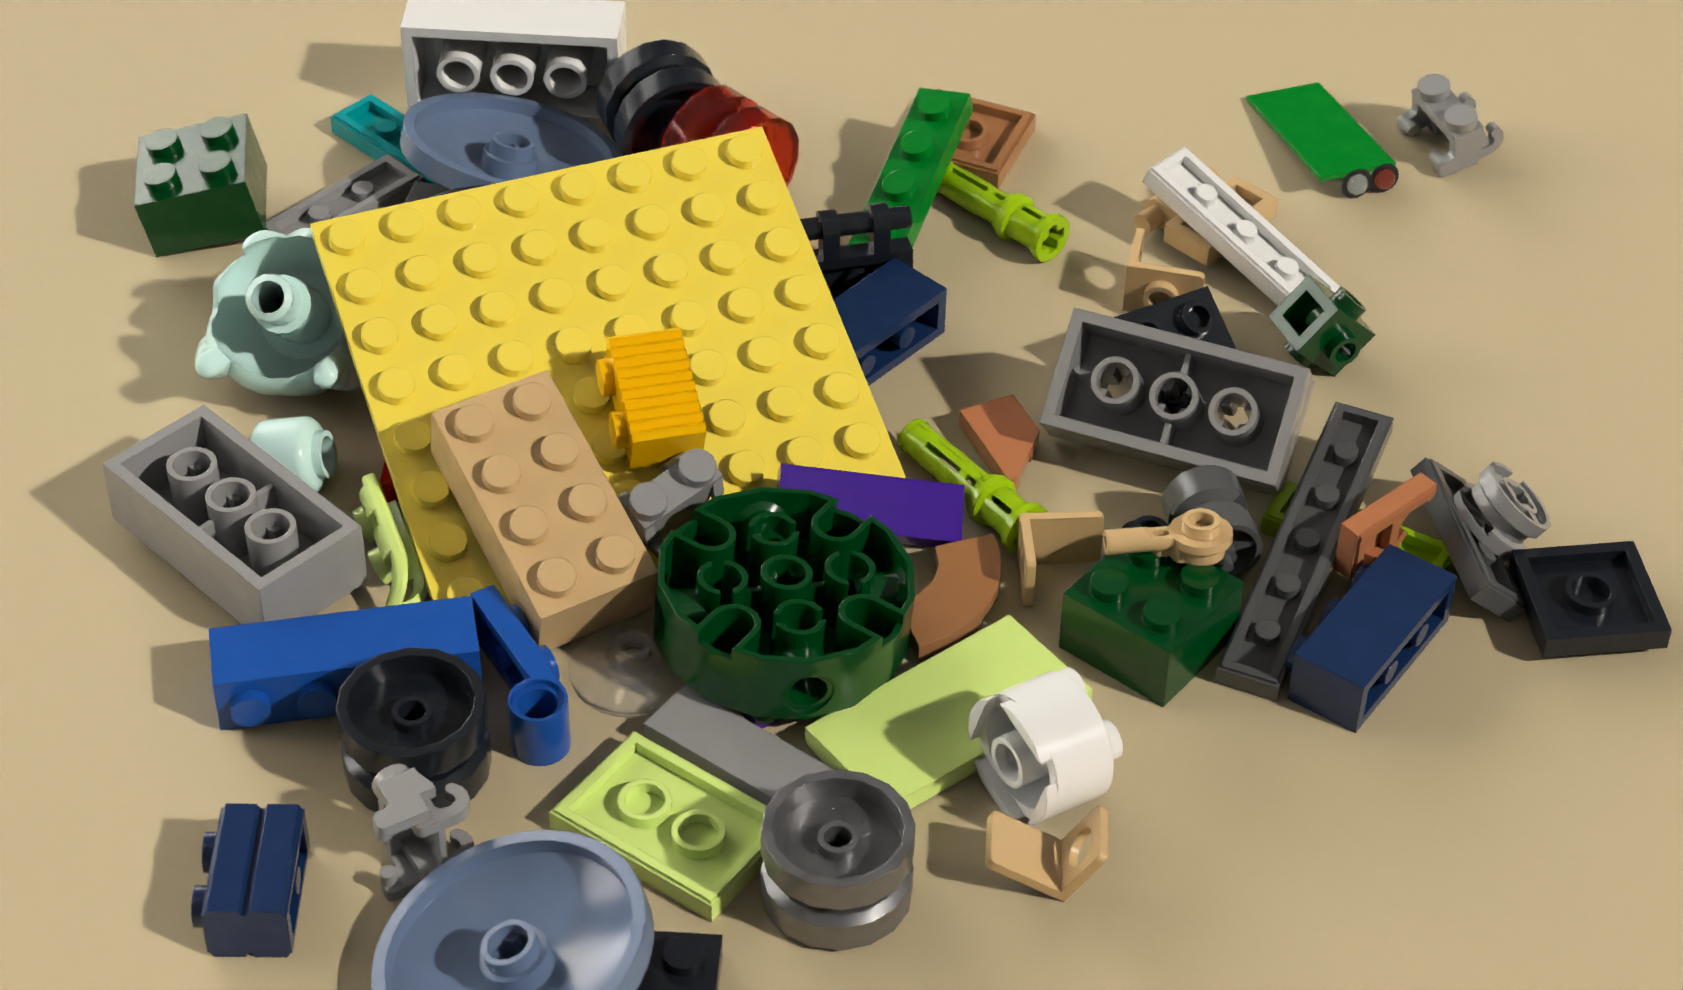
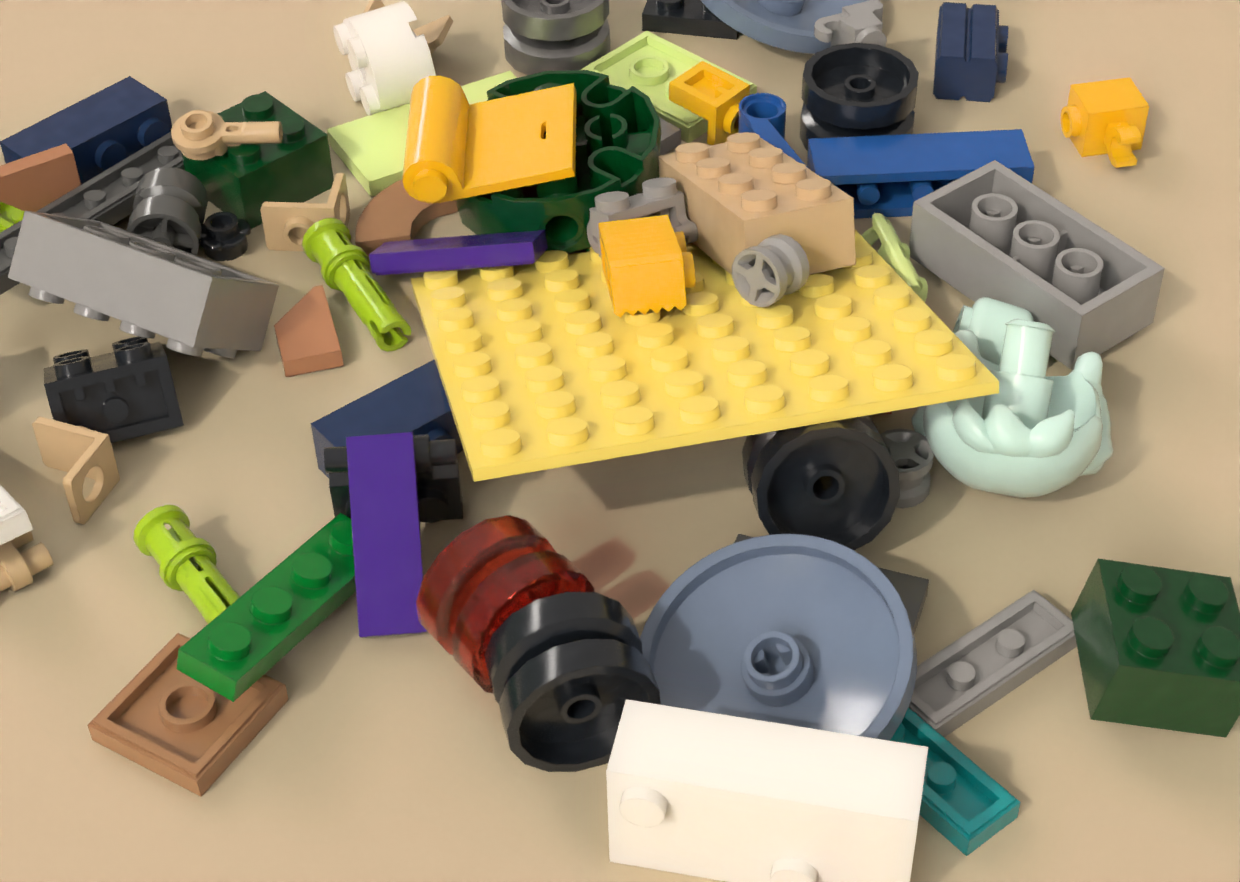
camera: 170 degrees left, 0 degrees up
none -> dark purple tile [346,432,428,638]
none -> yellow door [402,75,576,204]
none -> yellow bracket [669,61,750,145]
none -> light grey wheel [732,234,809,307]
none -> yellow brick [1060,77,1149,168]

